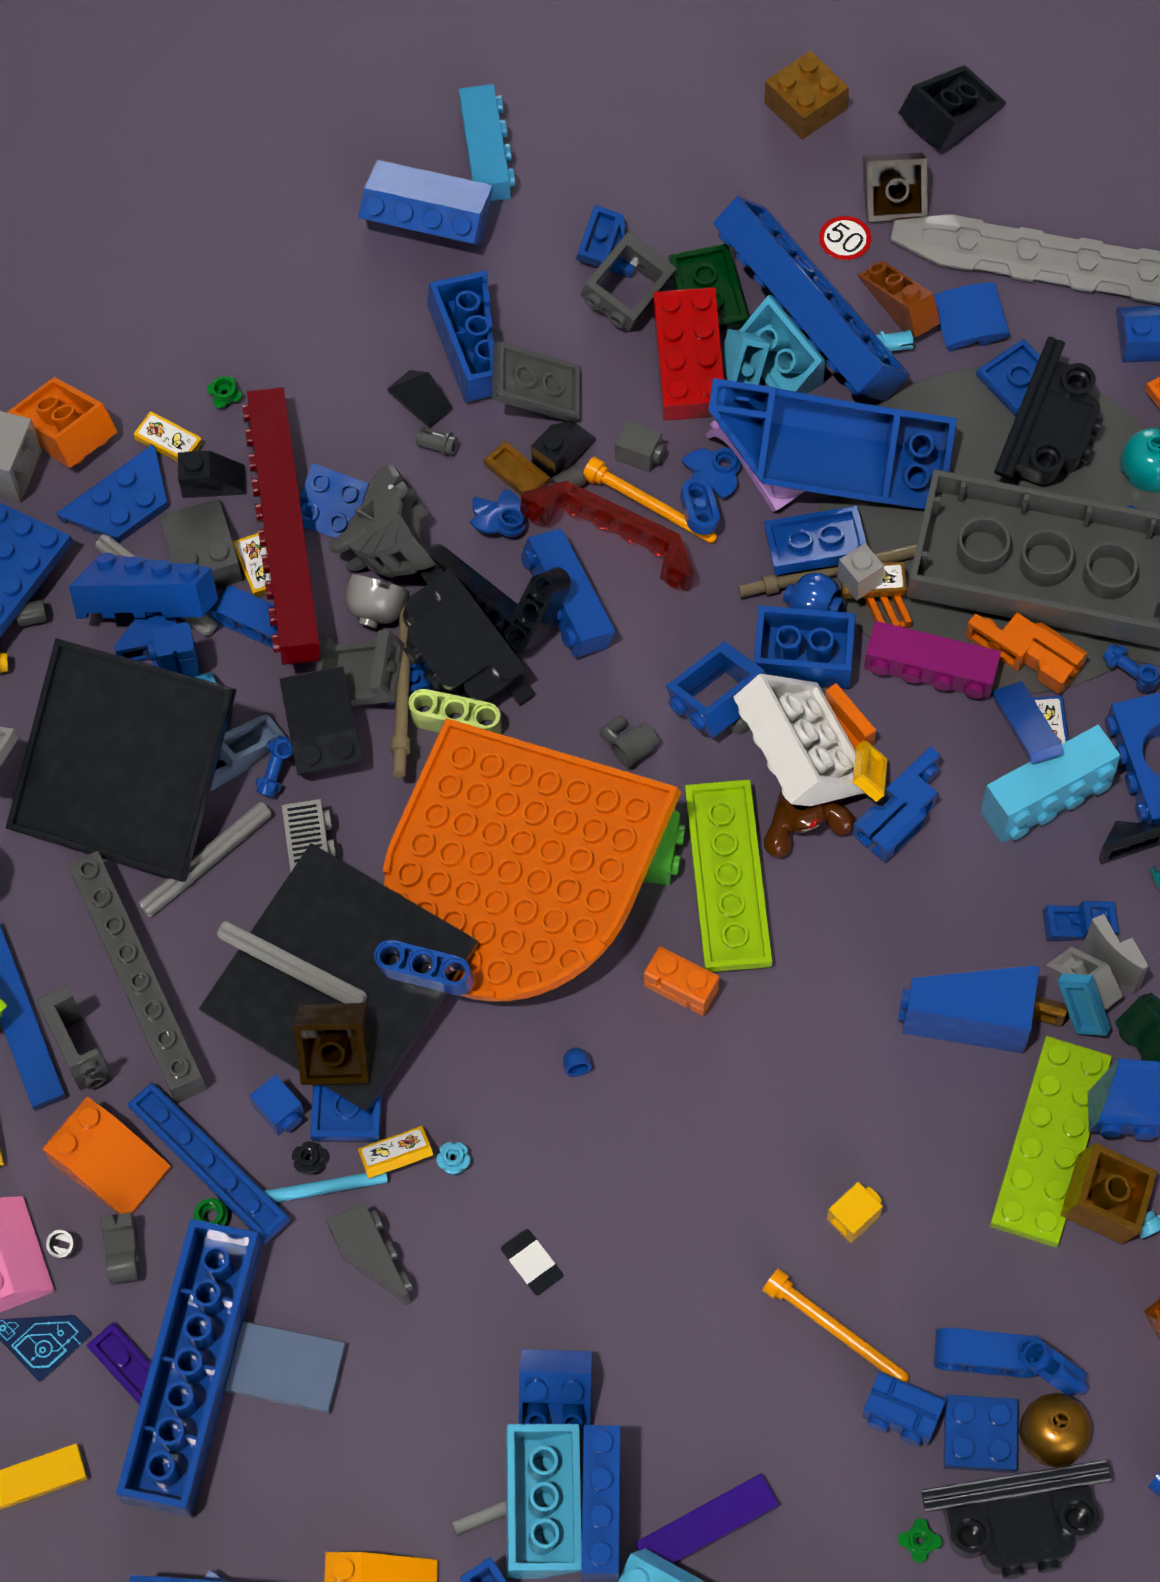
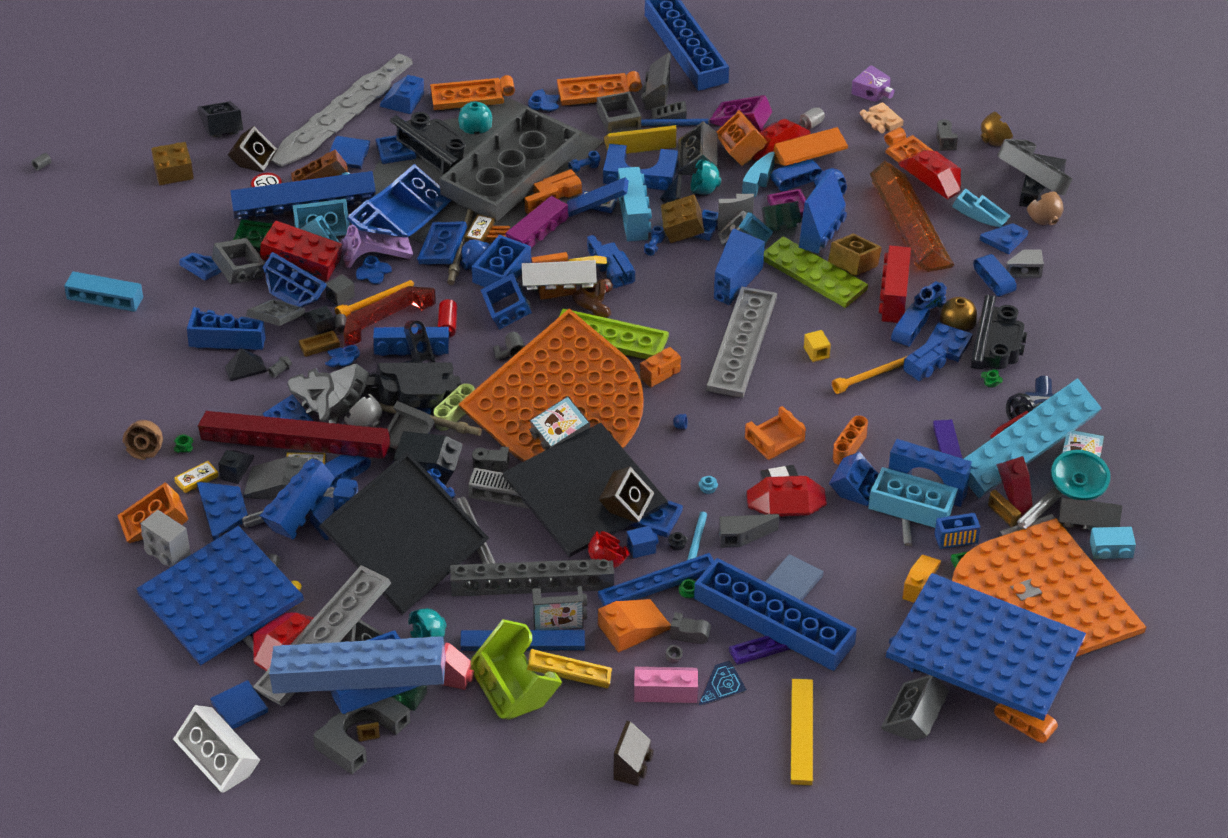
camera: 70 degrees left, 20 degrees down
light grey axle [217,921,367,1003] -> none
blue slope [358,160,494,245] -> none
tile [358,1126,433,1179] -> none
blue beam [374,940,474,995] -> none
blue plate [680,478,720,535] -> none
light grey brick [837,543,884,601] -> none
none -> medium nougat cylinder [122,420,163,460]
none -> blue wedge [263,252,327,307]
none -> red brick [438,299,457,338]
none -> dark grey leg [472,447,510,473]
none -> panel [529,396,591,451]
none -> red cylinder [588,531,629,569]
none -> blue bar [644,225,665,256]
none -> pearl gold brick [661,195,704,243]
none -> light grey plate [706,287,777,398]
none -> orange panel [745,406,806,460]
none -> red wedge [746,476,827,516]
none -> orange beam [832,416,868,465]
none -> red brick [878,245,911,323]

